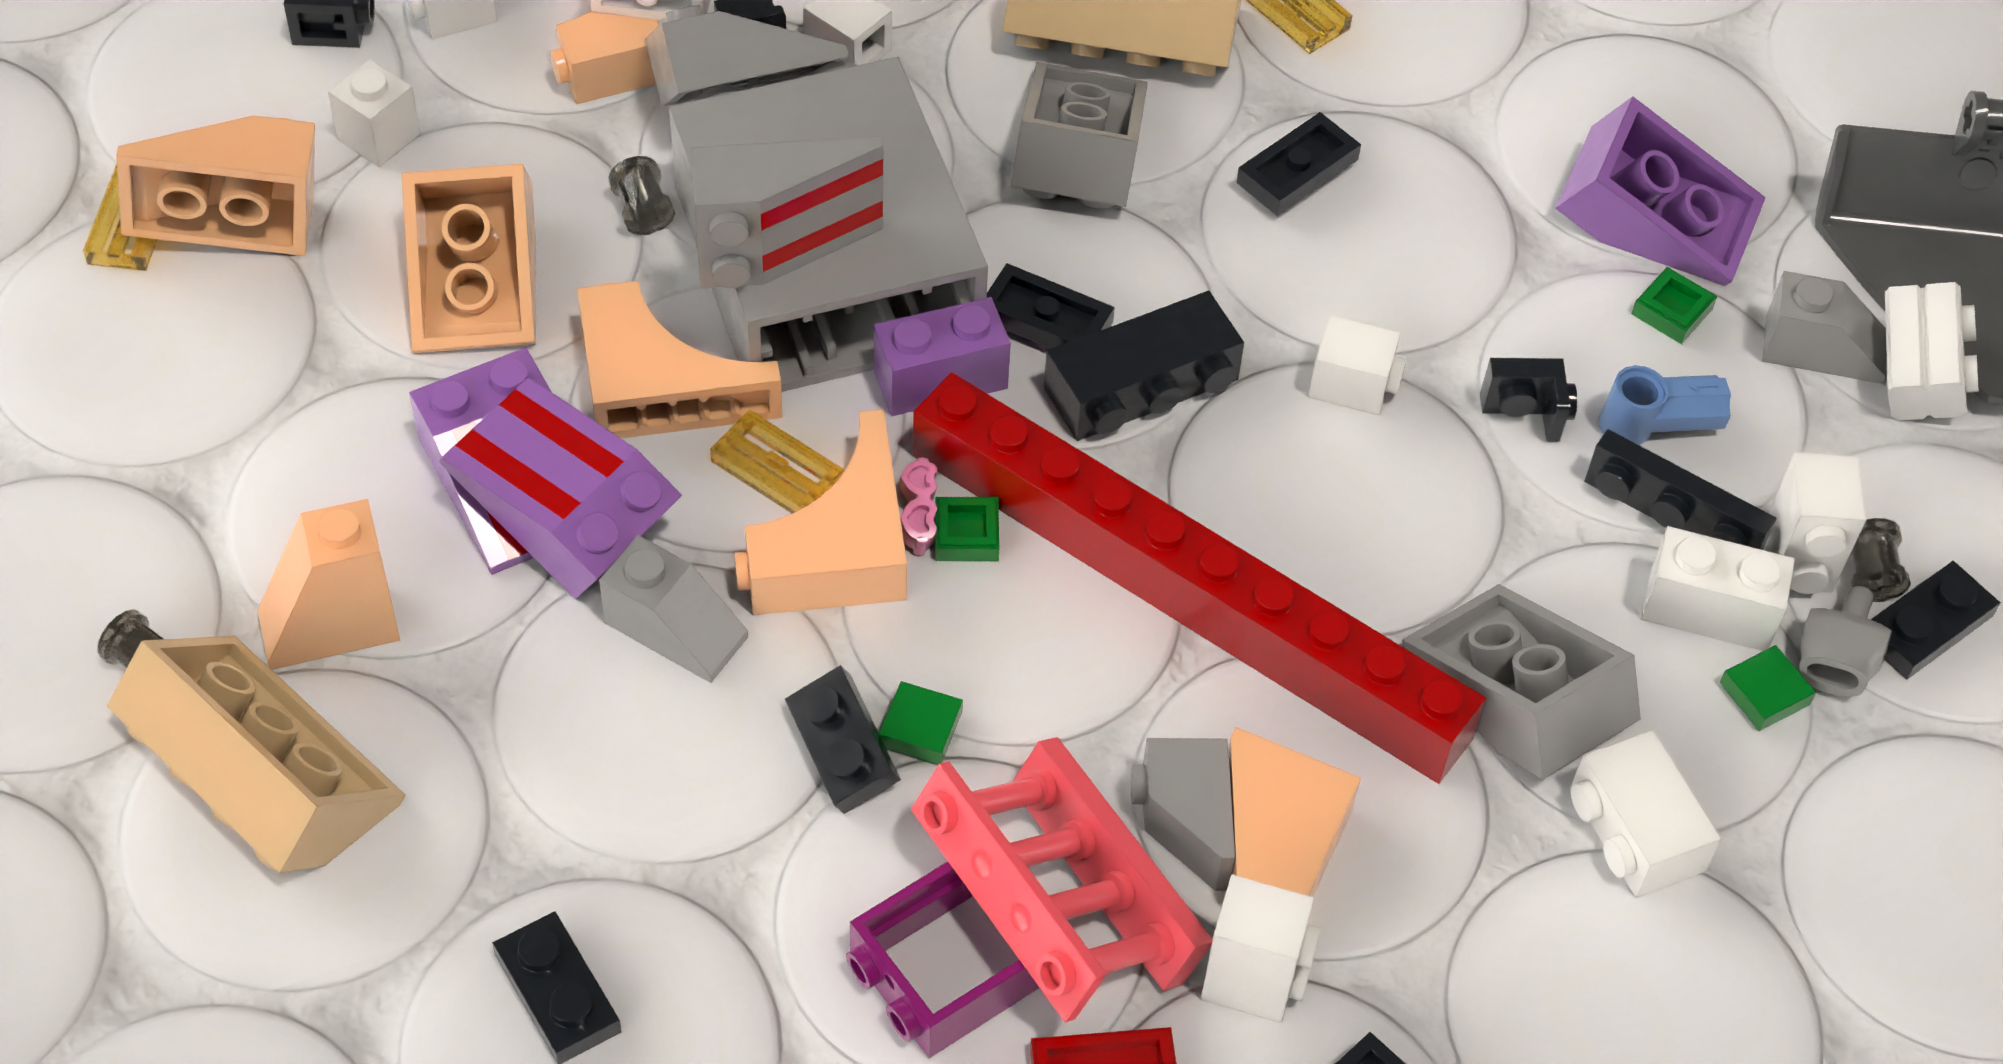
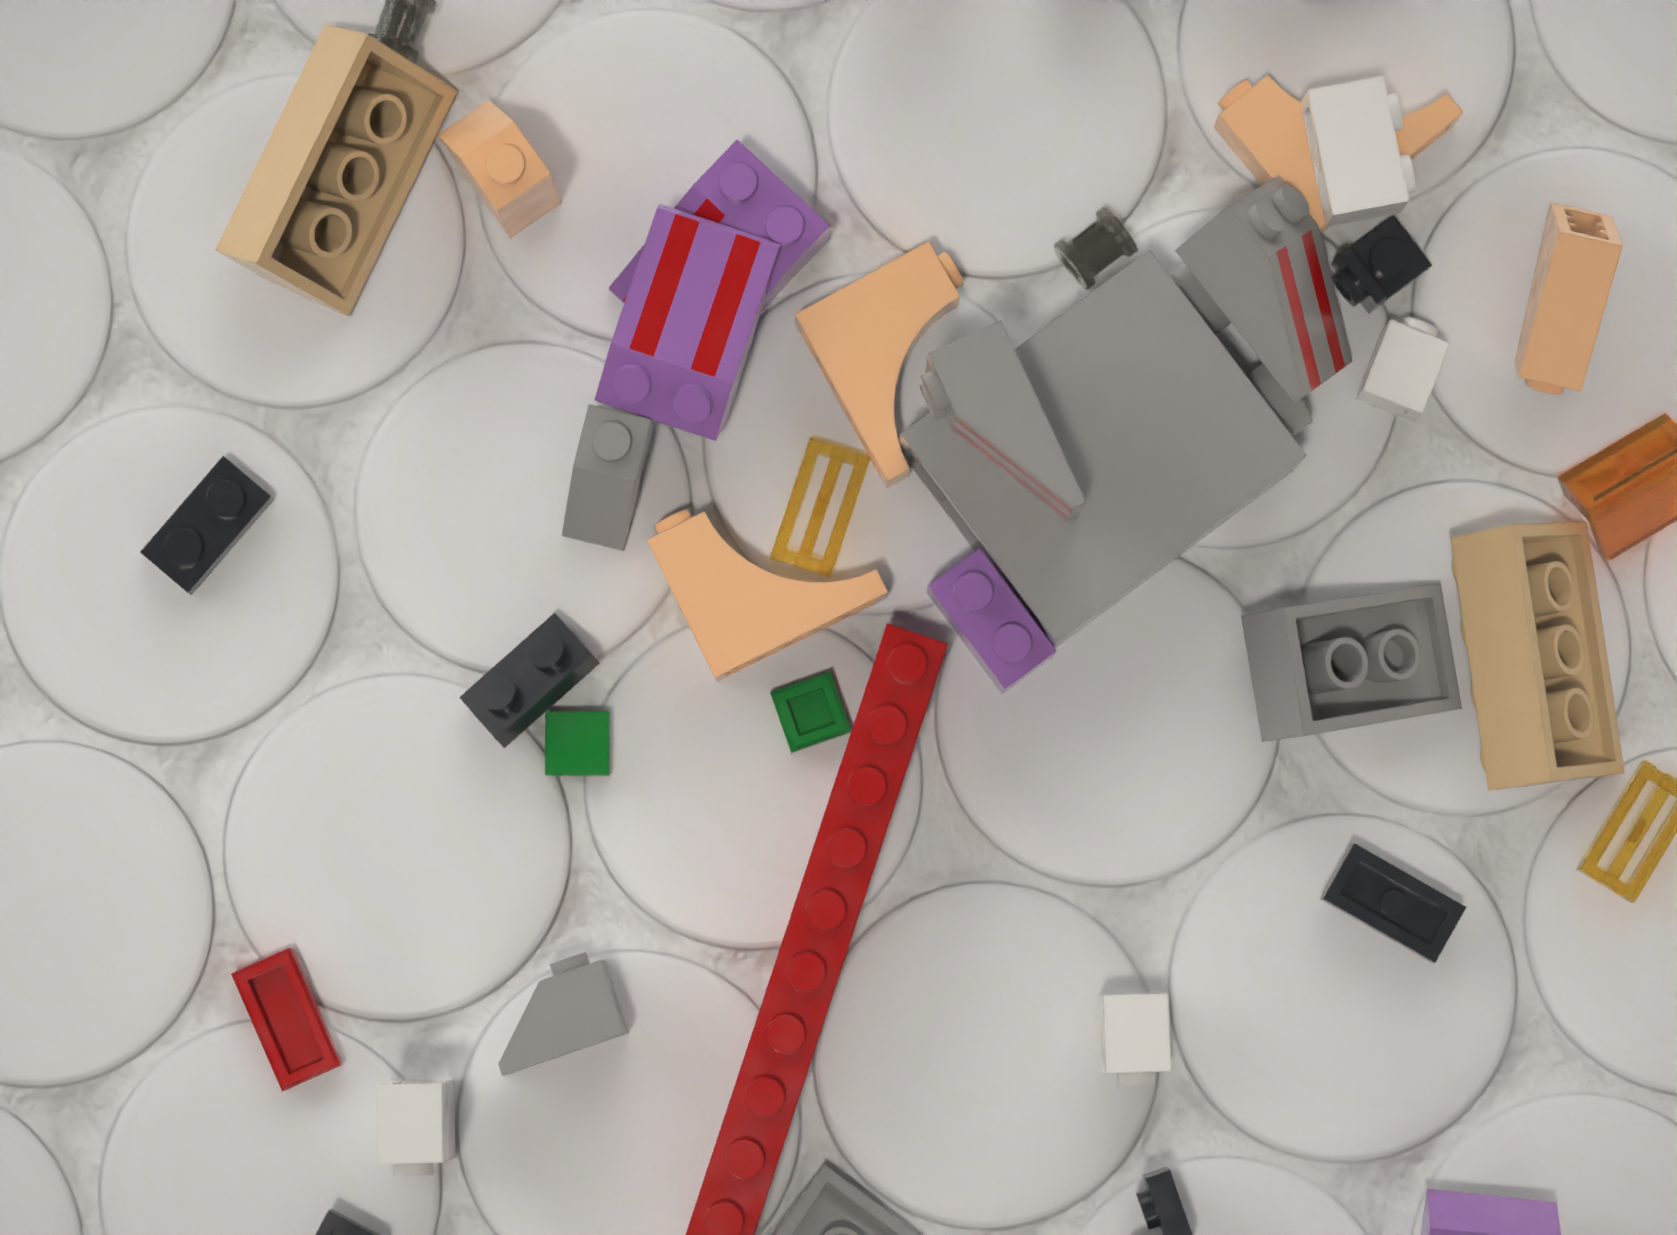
camera: 75 degrees right, 30 degrees up
light nougat slope [401,164,536,353] -> none
magenta window [846,862,1040,1059] -> none
bright pink piece [898,457,937,556] -> none
coral fence [911,737,1213,1023] -> none
black plate [986,263,1115,349] -> none
black brick [1044,290,1244,441] -> none
light nougat slope [1228,727,1361,897] -> none

